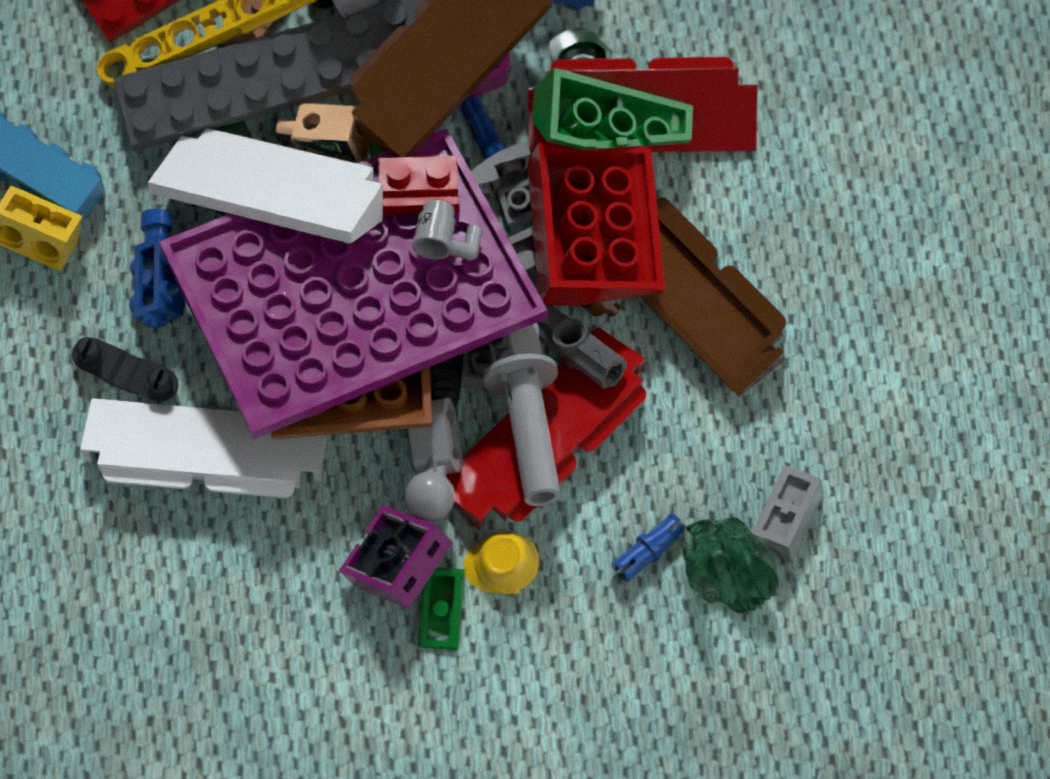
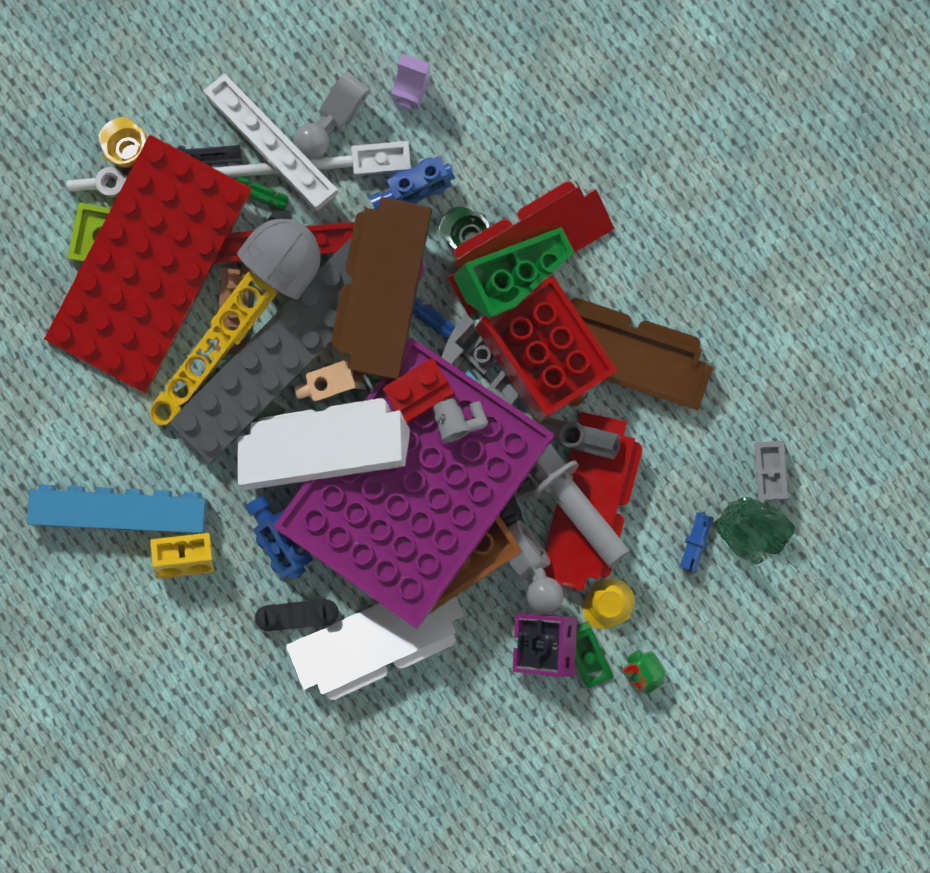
camera: 30 degrees left, 15 degrees up
none -> green head [622,649,666,695]

